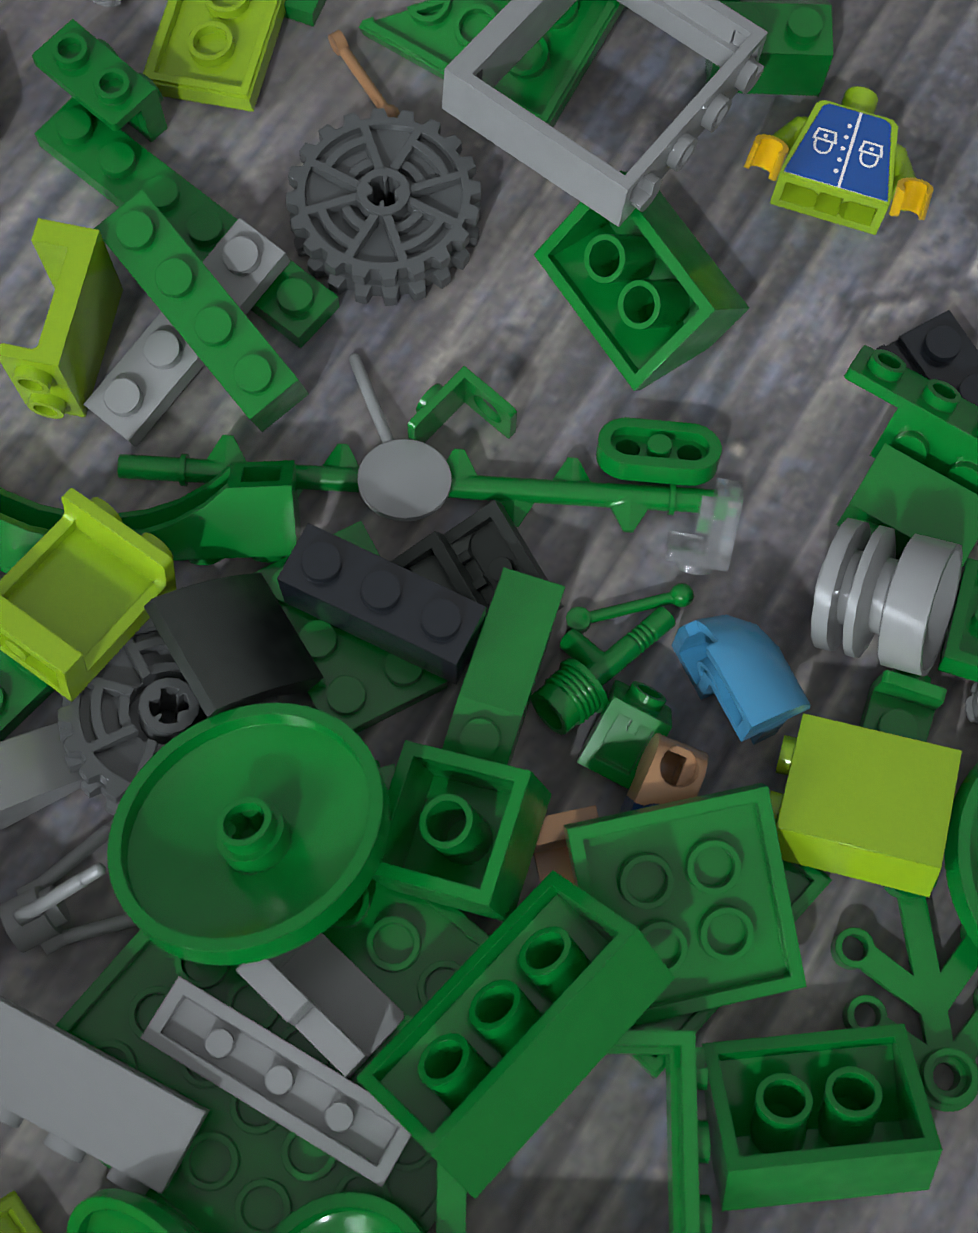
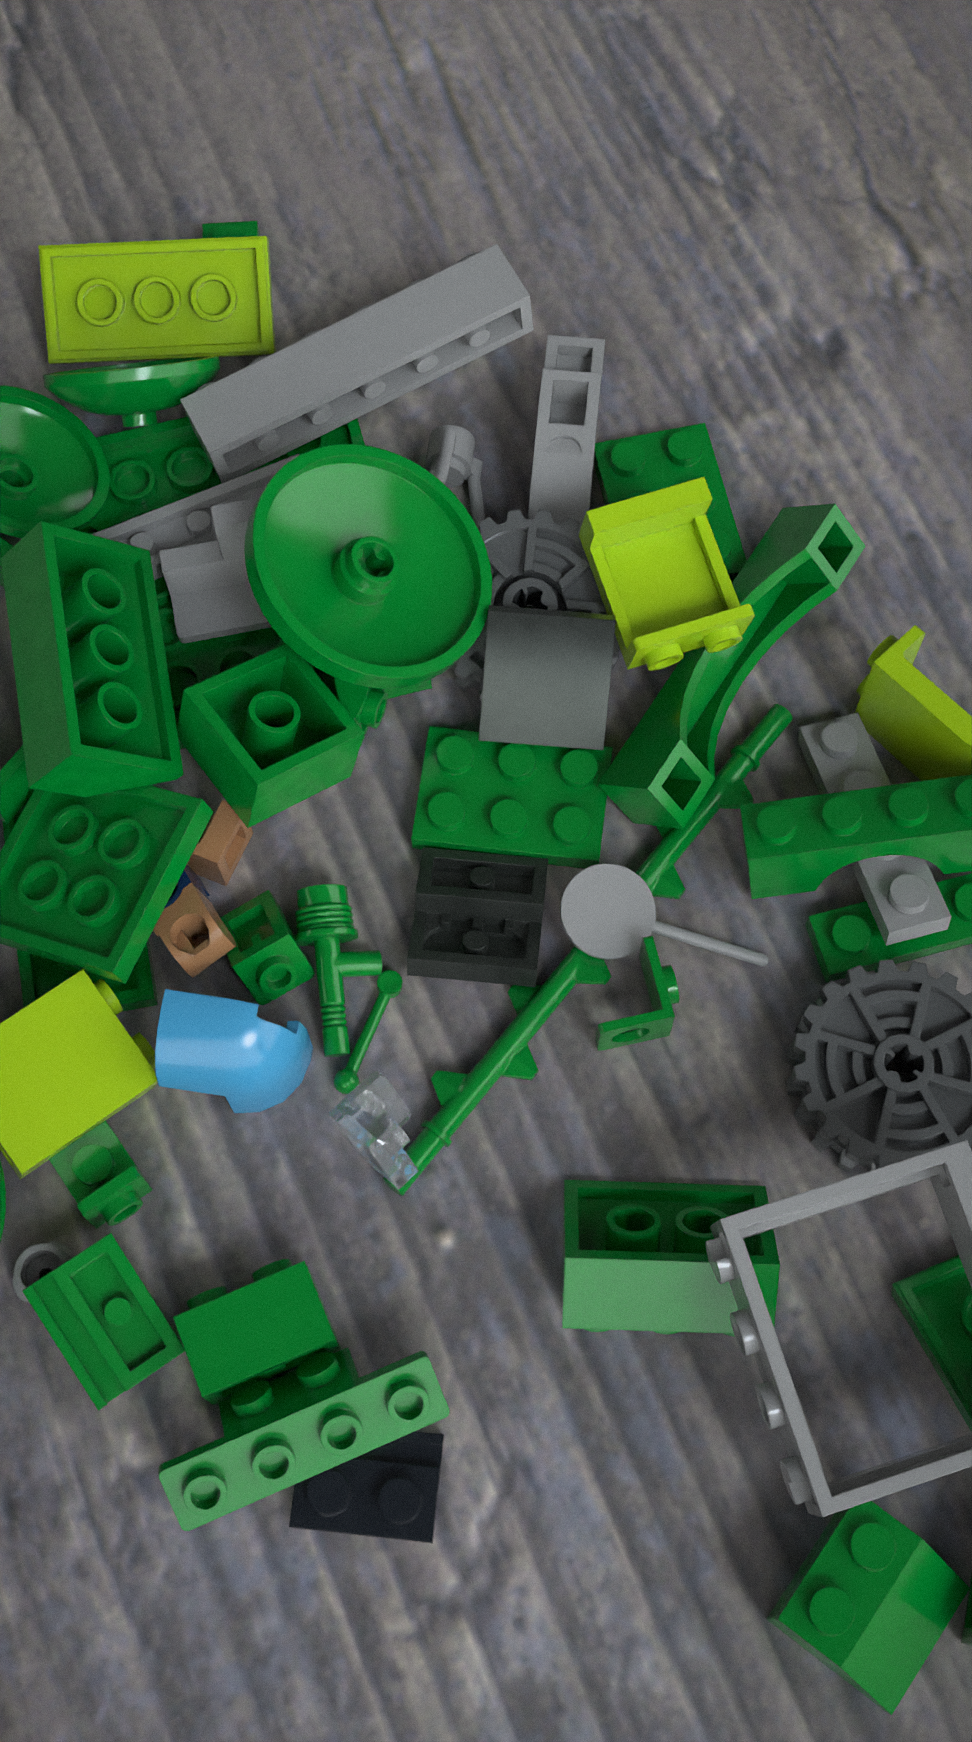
camera: 130 degrees right, 5 degrees down
black brick [277,523,486,685] -> none
green slope [442,567,566,766] -> none
green plate [596,417,722,486] -> none
torso [744,86,934,235] -> none
light grey wheel [811,518,963,676] -> none

